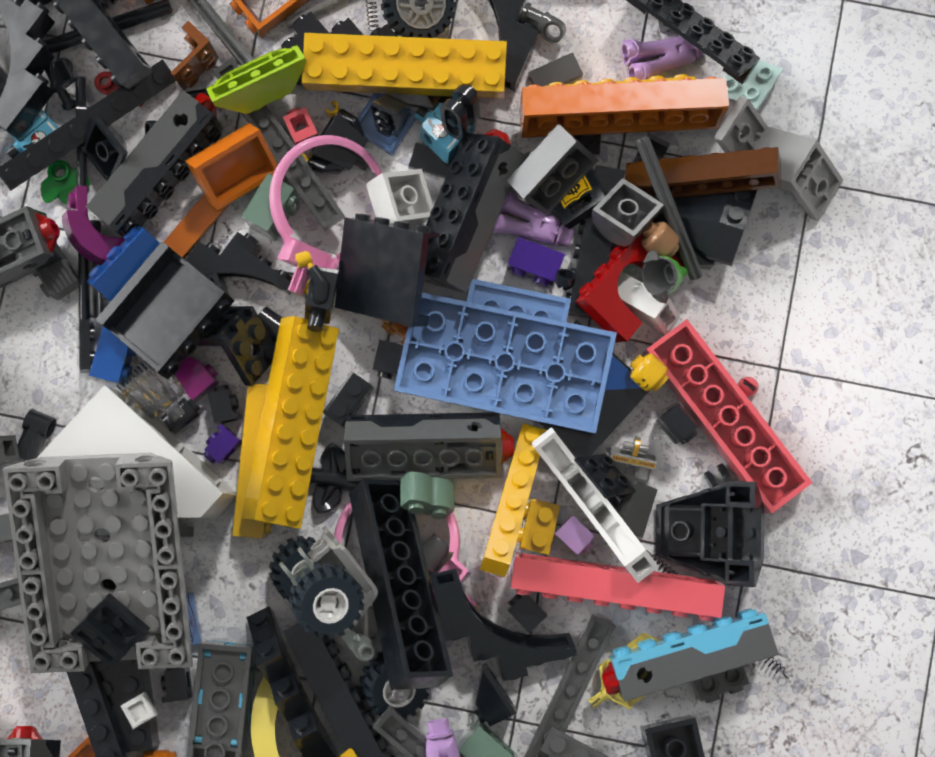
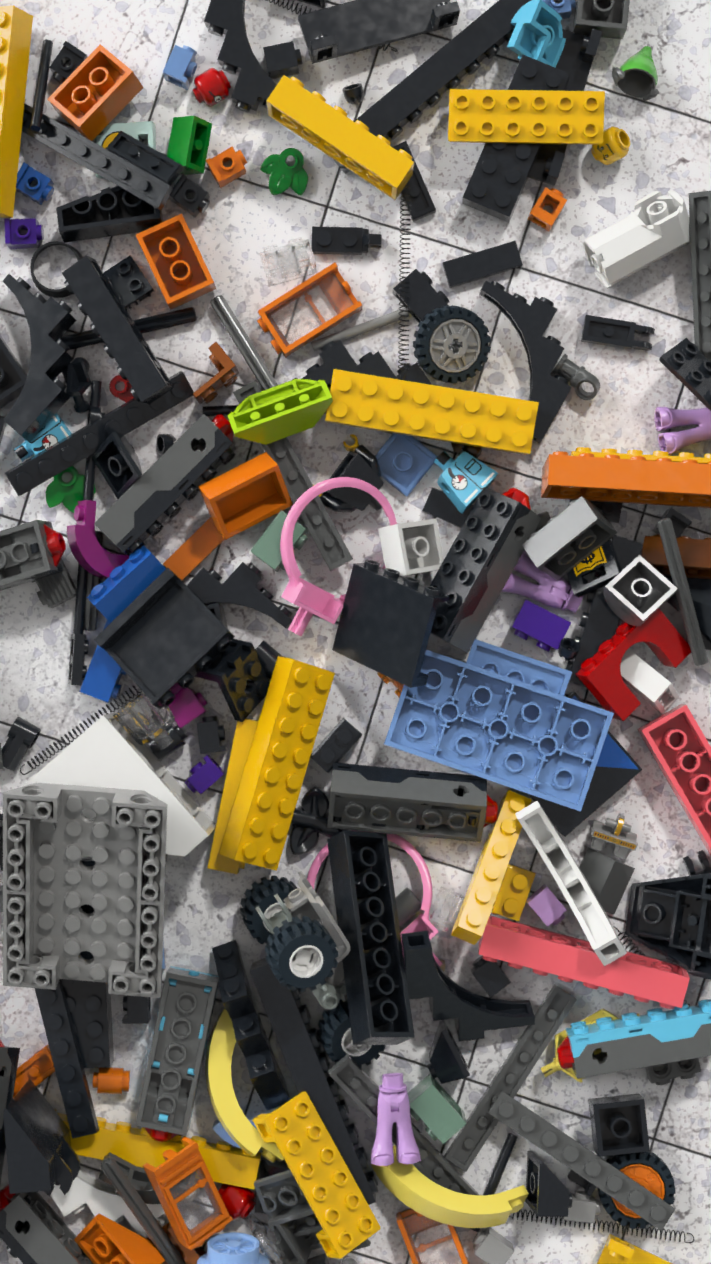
camera: 15 degrees right, 5 degrees up
black slope [70,593,150,669] -> none
white tile [121,691,158,729] -> none
coral brick [283,107,318,145] -> none
black torso [295,251,338,332] -> none
black slope [371,94,411,138] -> none
black brick [372,340,404,380] -> none
sand green brick [400,472,454,519] -> none
black brick [440,84,480,140] -> none
dark grey tile [528,52,583,86] -> none
black hinge [574,453,636,504] -> none
yellow head [630,354,668,392] -> none
medium nougat head [641,222,679,258] -> none
dark grey hat [642,250,688,304] -> none
black brick [655,403,699,445] -> none

